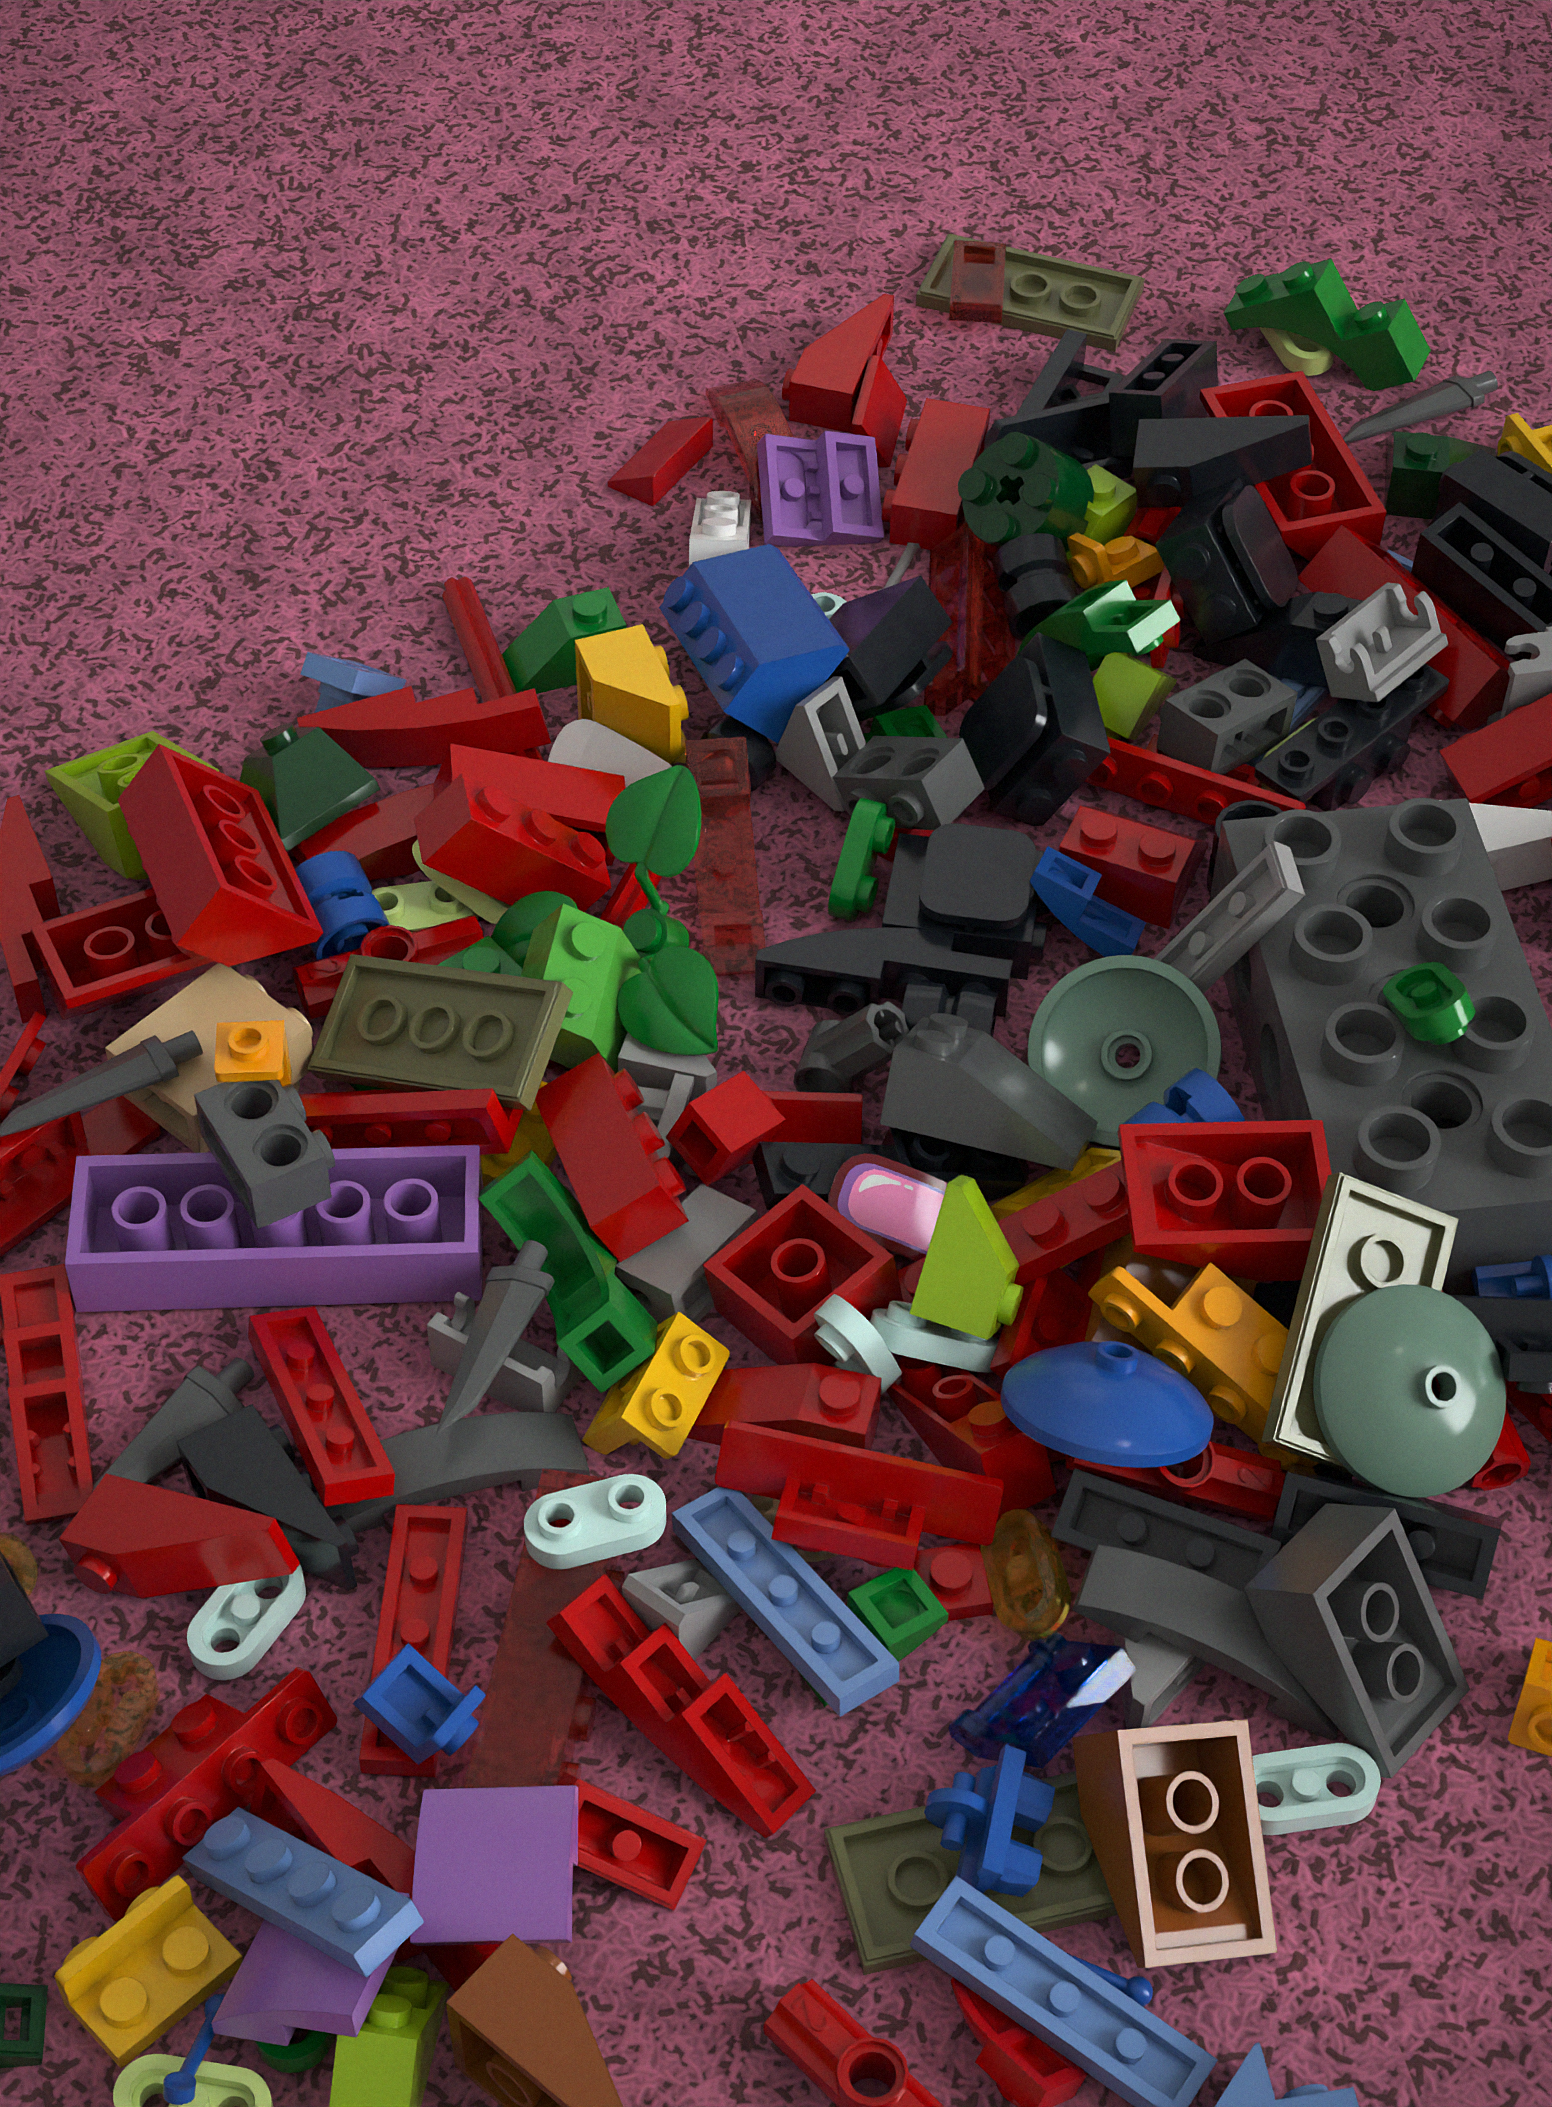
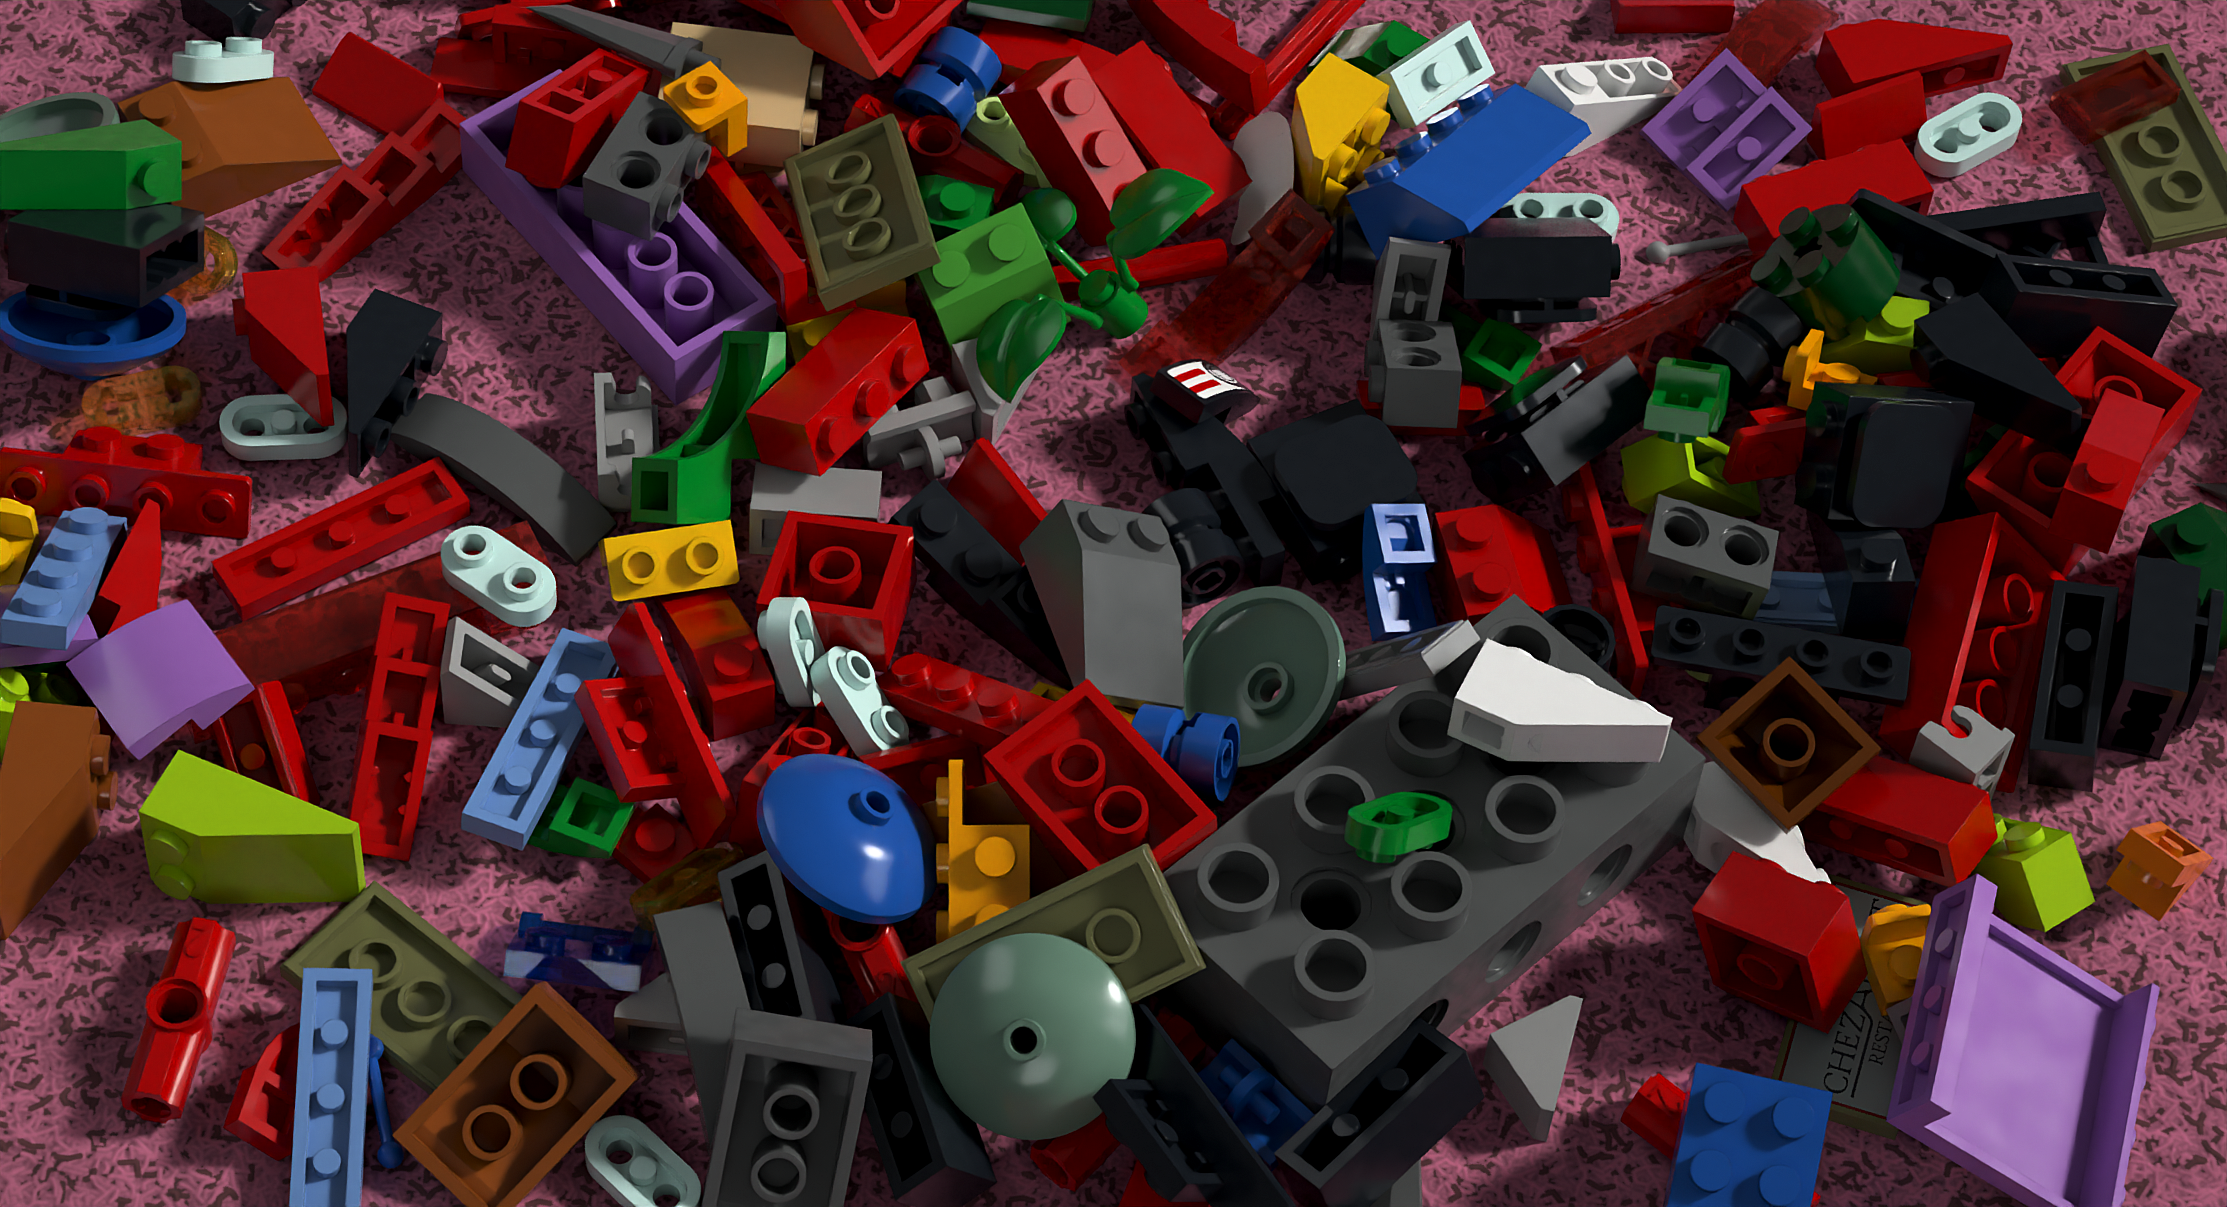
camera: 50 degrees right, 5 degrees up
dark grey bar [92,1357,254,1492] -> none
red plate [248,1306,395,1507] -> none
blue bracket [352,1643,486,1765] -> none
dark grey bar [436,1240,554,1435] -> none
red brick [665,1070,786,1187] -> none
dark grey piece [793,1001,910,1093] -> none
green plate [828,798,895,922] -> none
sticker [828,1153,948,1261] -> none
lime slope [909,1175,1024,1340] -> none
blue hips [924,1744,1055,1897] -> none
light grey hinge [1316,582,1448,702] -> none
none -> lime slope [138,749,366,904]
none -> red slope [505,48,653,189]
none -> black slope [1149,359,1261,425]
none -> light aqua plate [1376,20,1495,130]
none -> white slope [1447,638,1673,762]
none -> reddish brown slope [1695,656,1882,835]
none -> light aqua plate [1914,92,2022,177]
none -> red slope [2048,388,2165,555]

